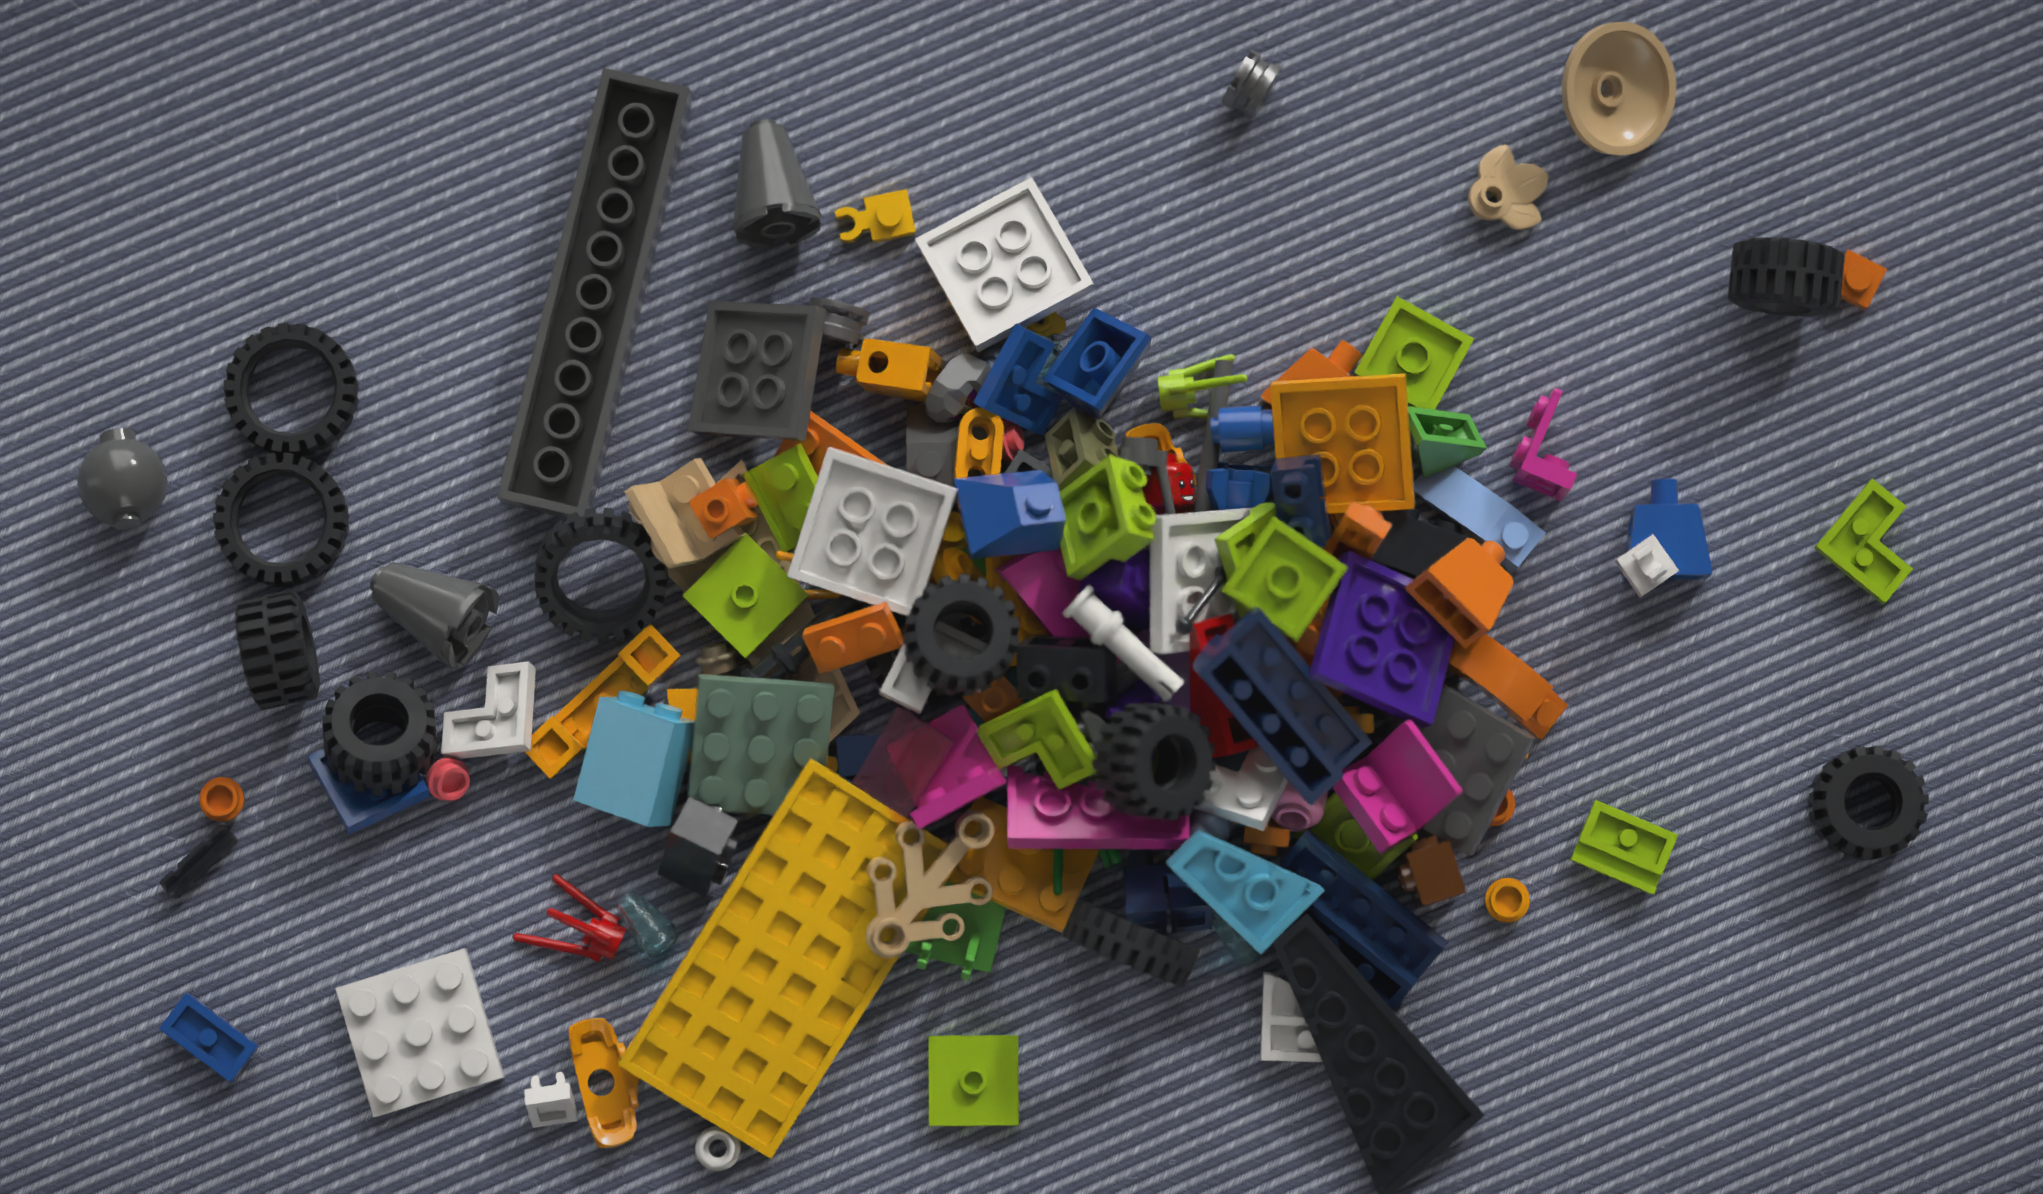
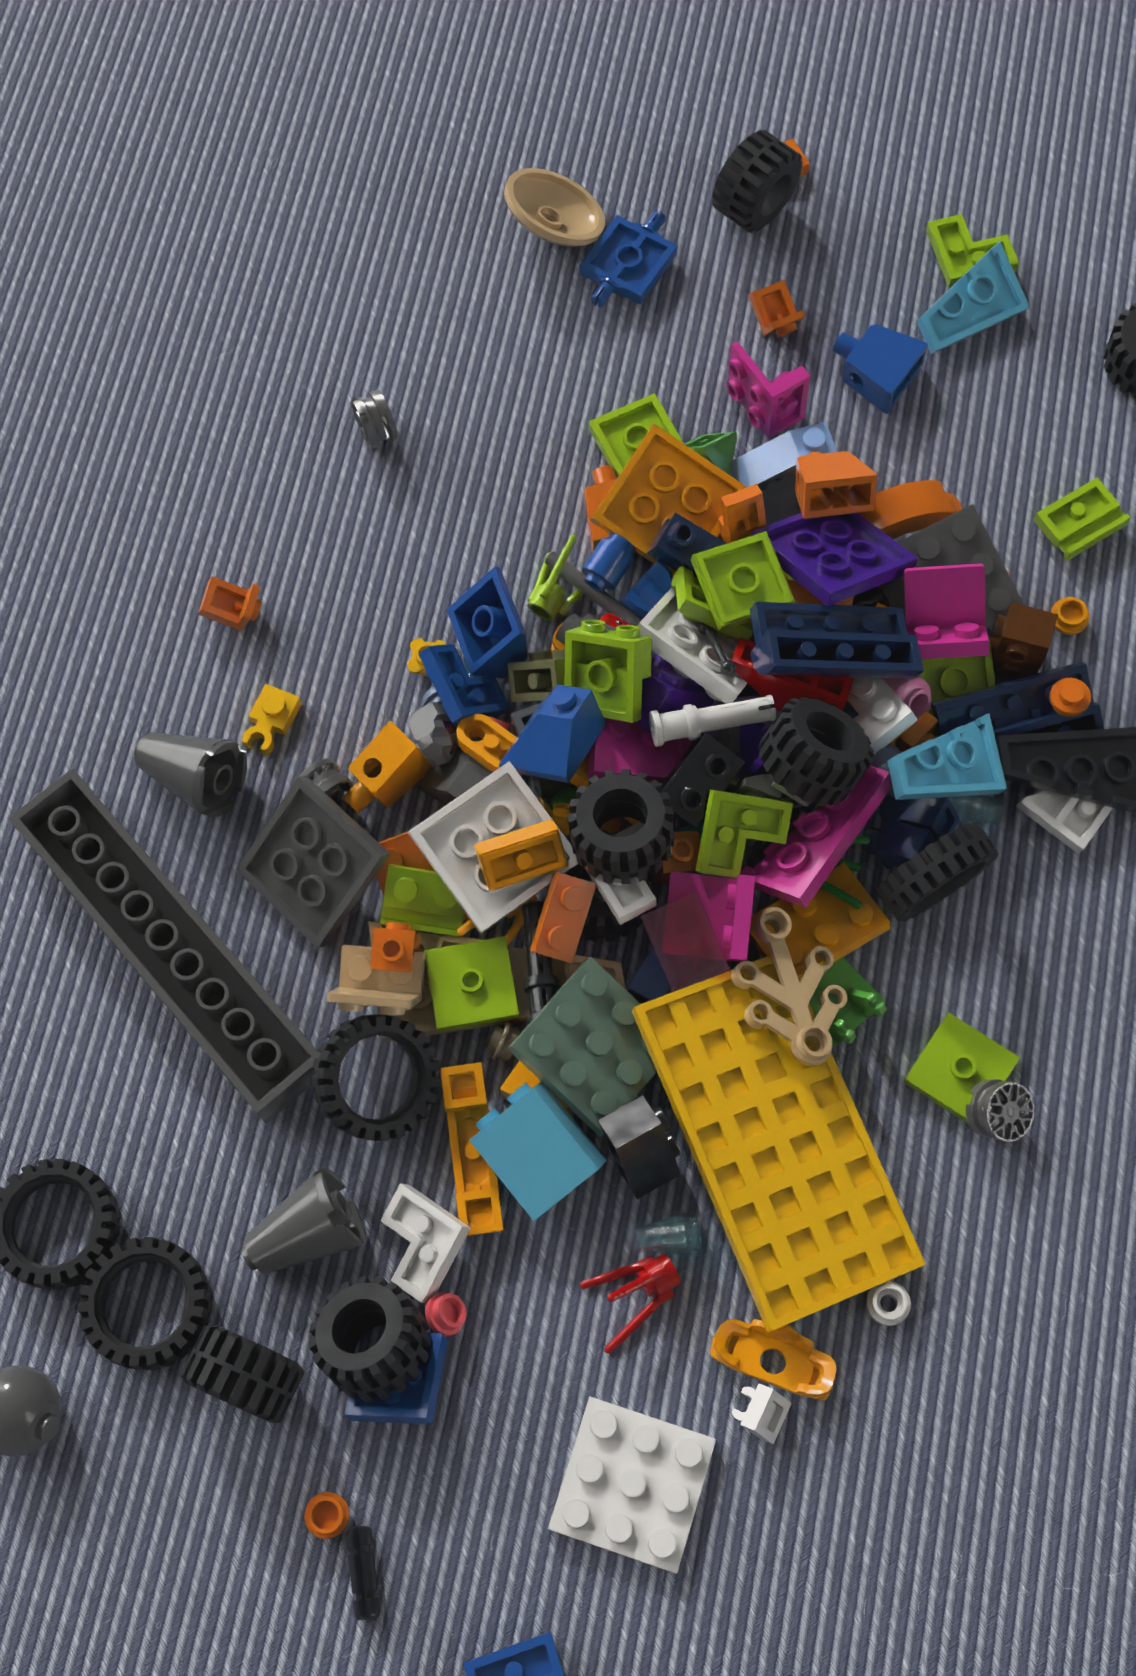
camera: 50 degrees left, 15 degrees down
white plate [915,177,1095,352] -> none
tan plate [1468,145,1548,230] -> none
white tile [1615,534,1679,598] -> none
none -> orange bracket [198,576,262,631]
none -> light orange slope [474,820,568,892]
none -> blue plate [579,210,678,308]
none -> orange bracket [748,280,805,338]
none -> medium azure wing [916,241,1030,354]
none -> flat silver wheel [966,1079,1034,1142]
none -> orange plate [1050,678,1091,717]

